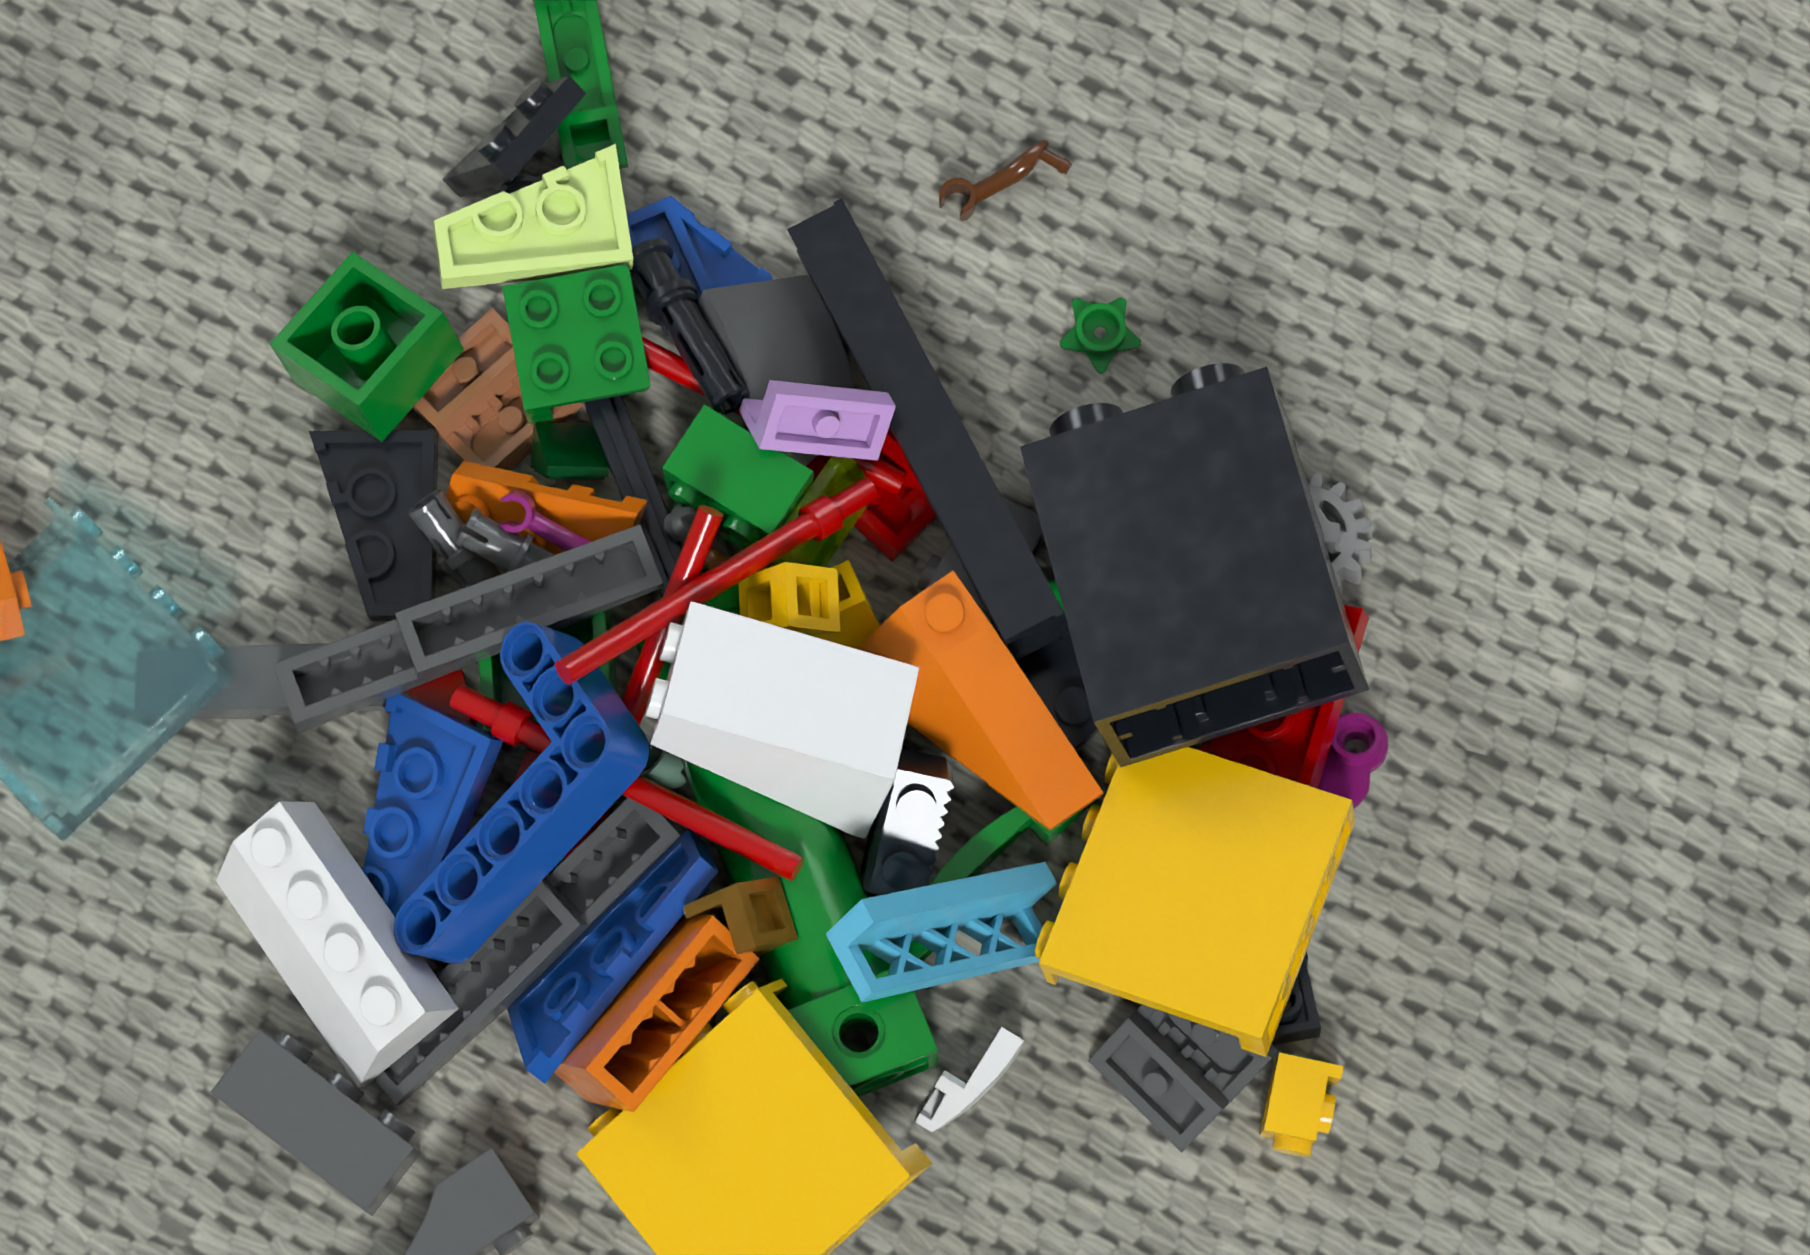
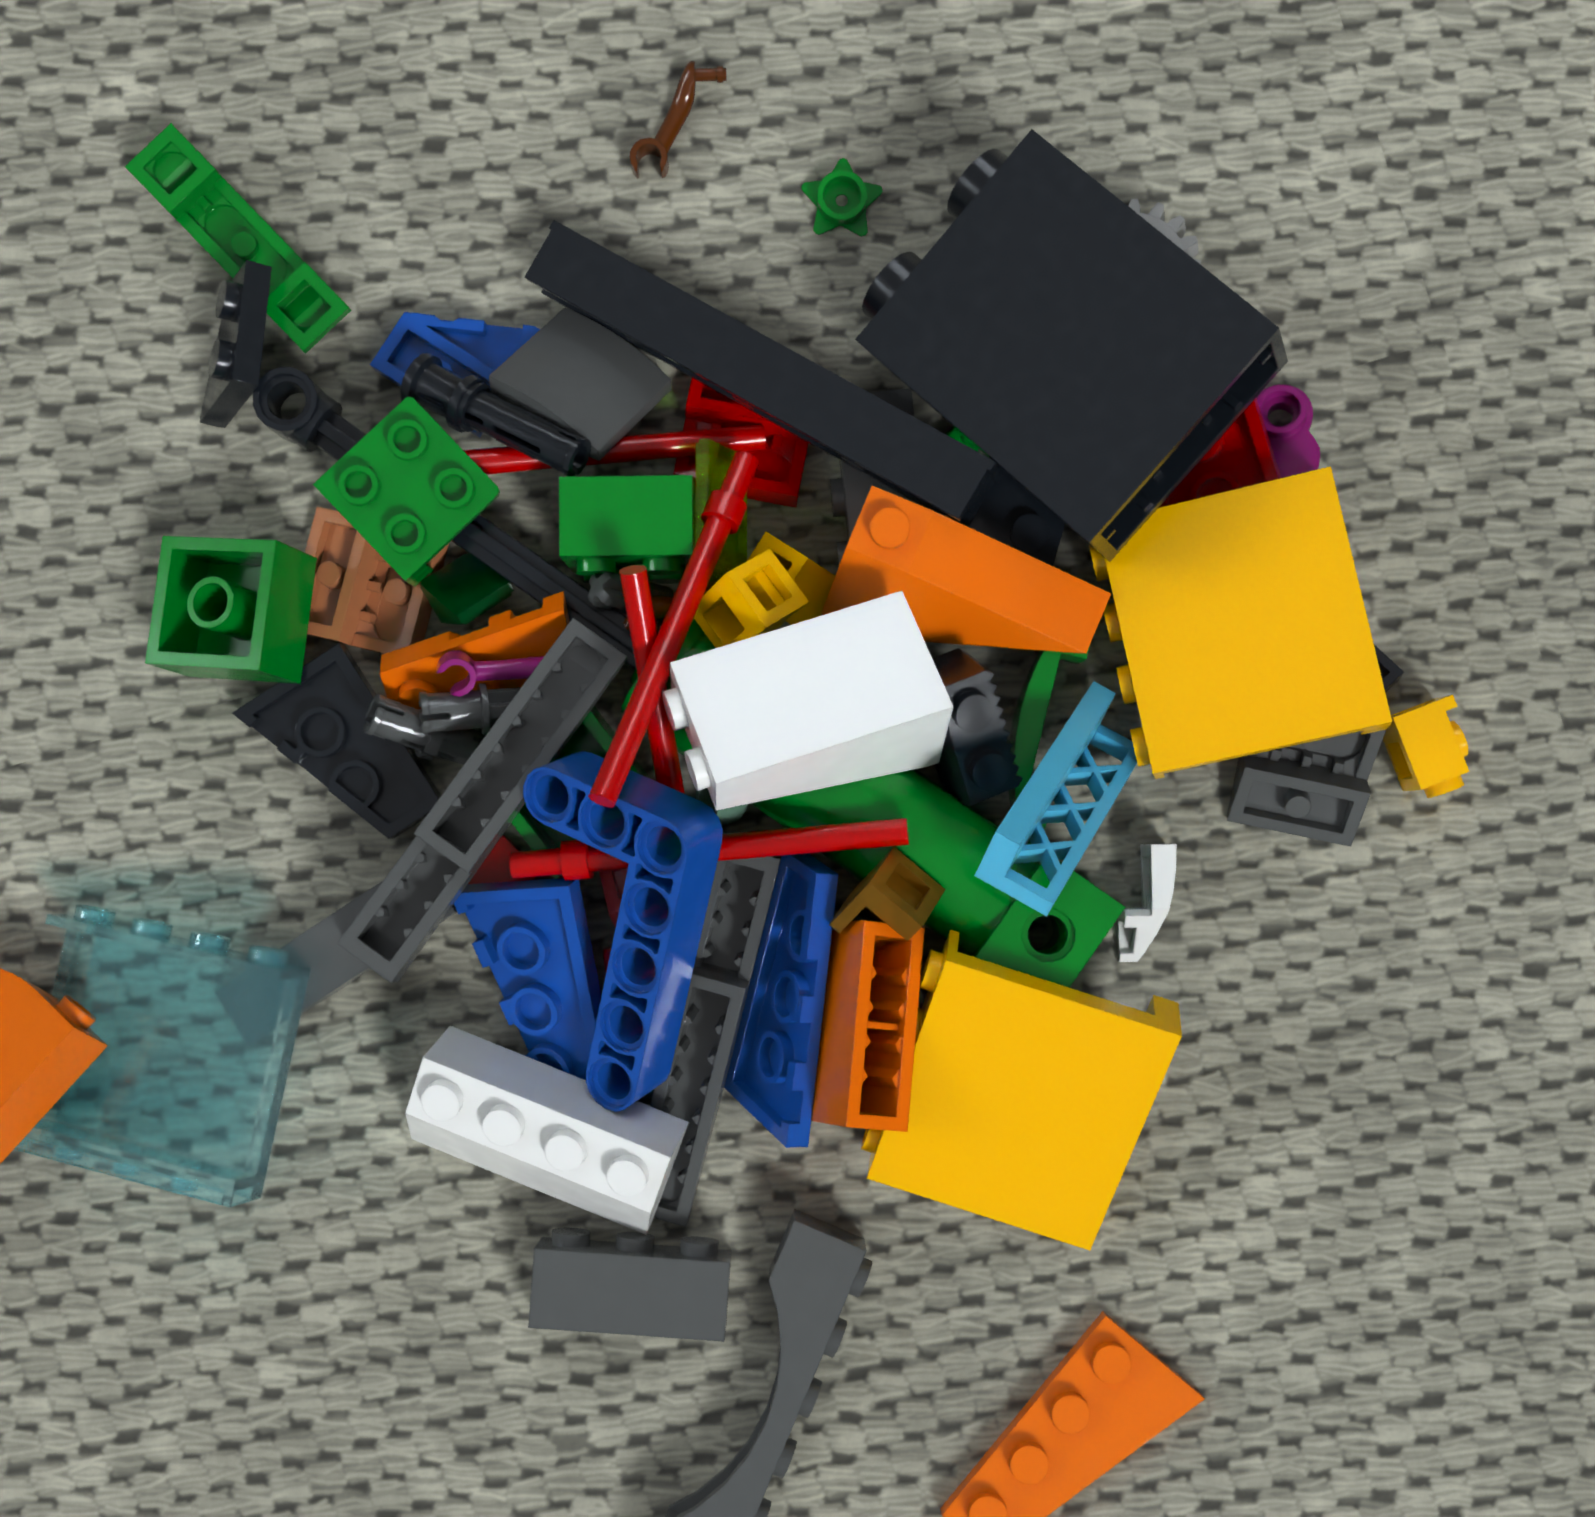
camera: 35 degrees left, 10 degrees up
yellowish green wing [434,144,633,289] -> none
lavender panel [739,380,896,461] -> none

